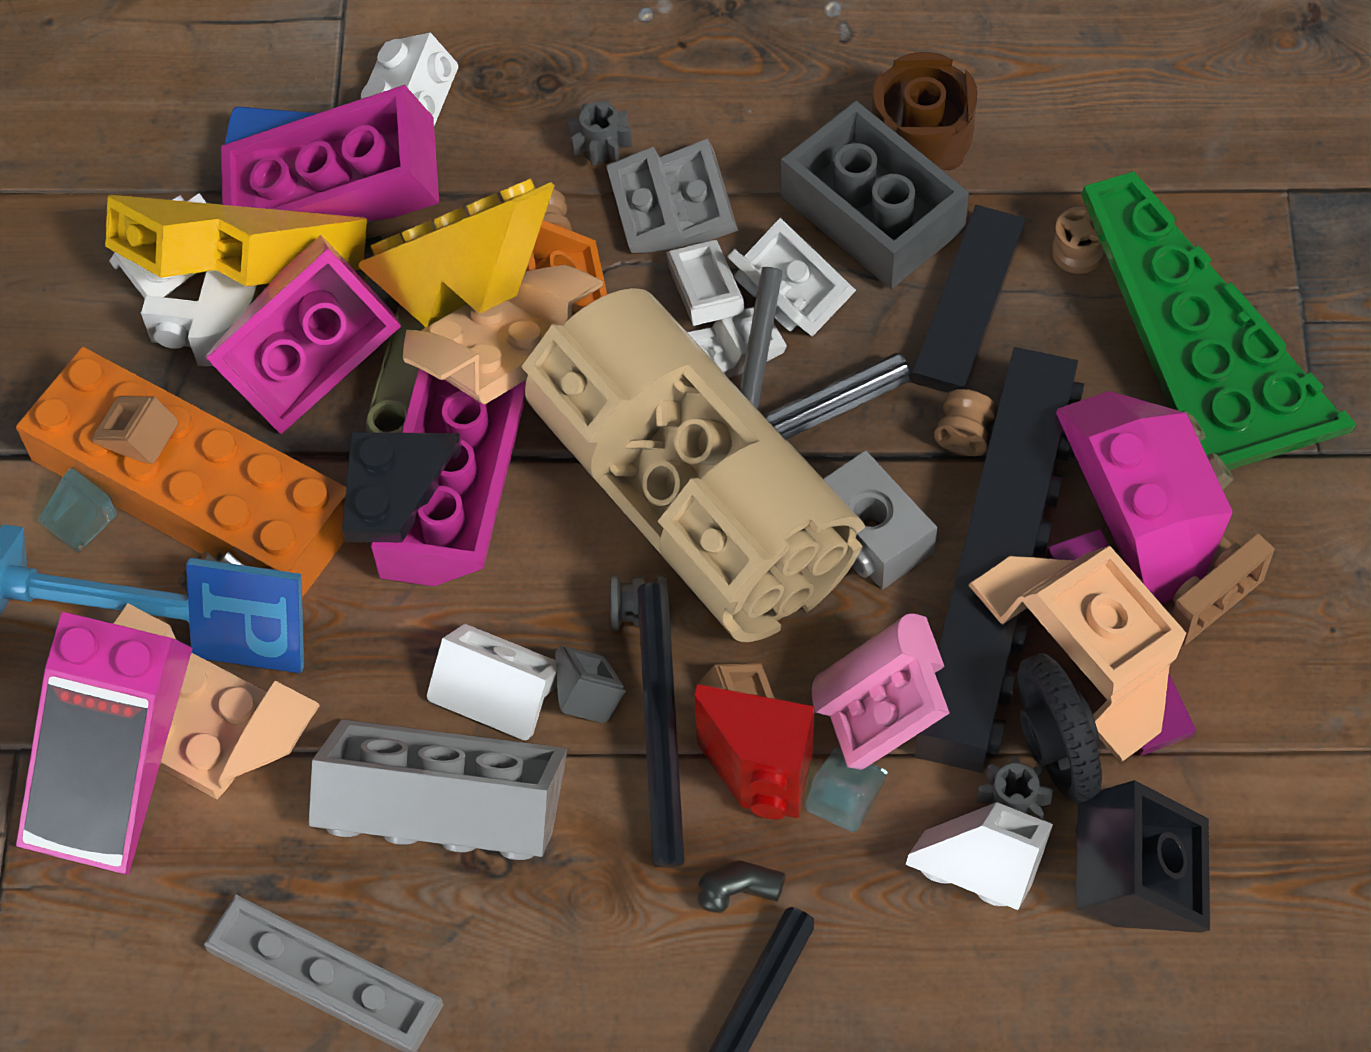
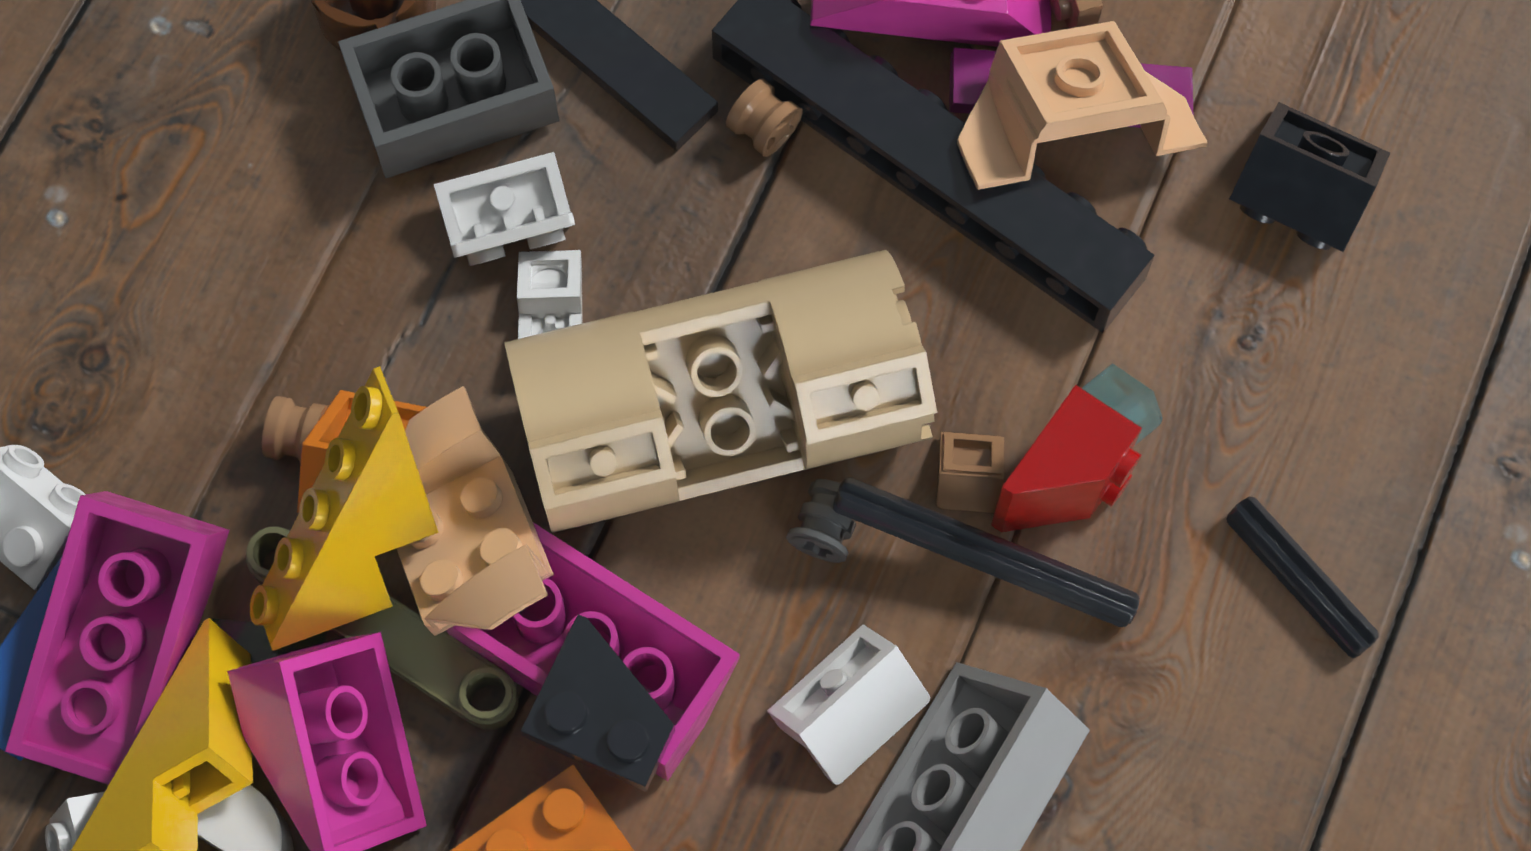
camera: 70 degrees left, 10 degrees up
dark grey slope [555,646,626,723] -> none
dark grey gear [568,100,632,166] -> none
light grey slope [606,138,738,253] -> none
white tile [666,240,745,326] -> none
pearl dark grey arm [697,860,786,913] -> none
dark grey bar [740,267,783,410] -> none
axle [763,353,911,440] -> none
bright pink brick [812,614,949,770] -> none
light grey brick [824,450,937,590] -> none
white slope [906,802,1053,910] -> none
dark grey gear [977,756,1053,820] -> none
black wheel [1018,653,1102,803] -> none

